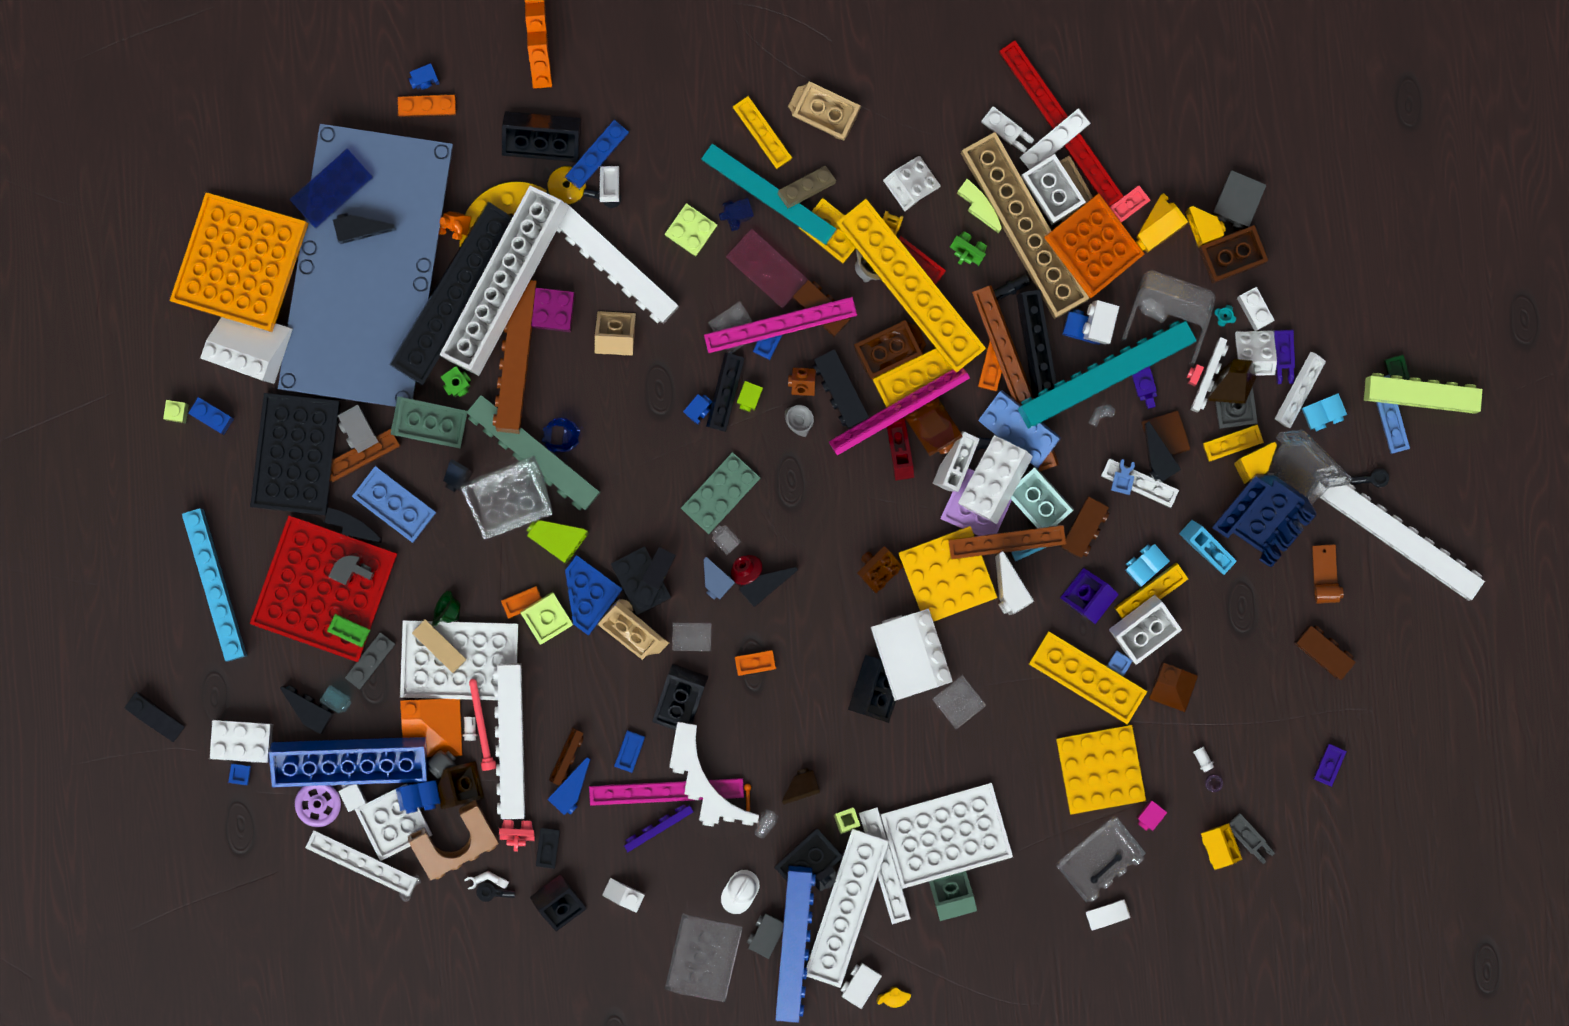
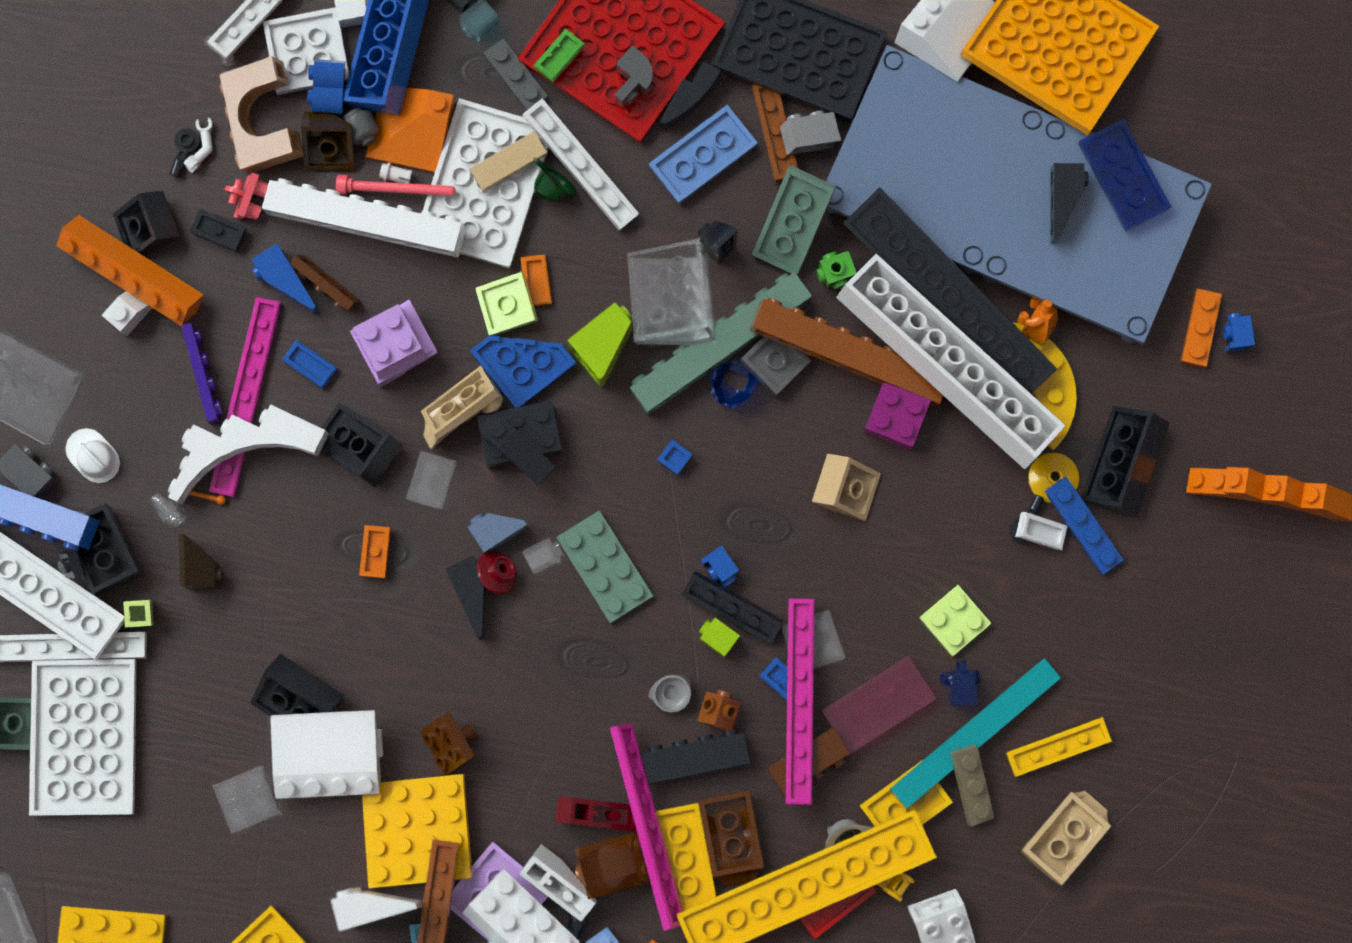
camera: 105 degrees right, 5 degrees down
white brick [557,202,679,324] -> none
none -> orange brick [56,215,204,326]
none -> lavender piece [350,300,438,388]
none -> white plate [522,99,639,231]
none -> blue plate [657,440,693,476]
none -> flat silver plate [740,337,811,396]

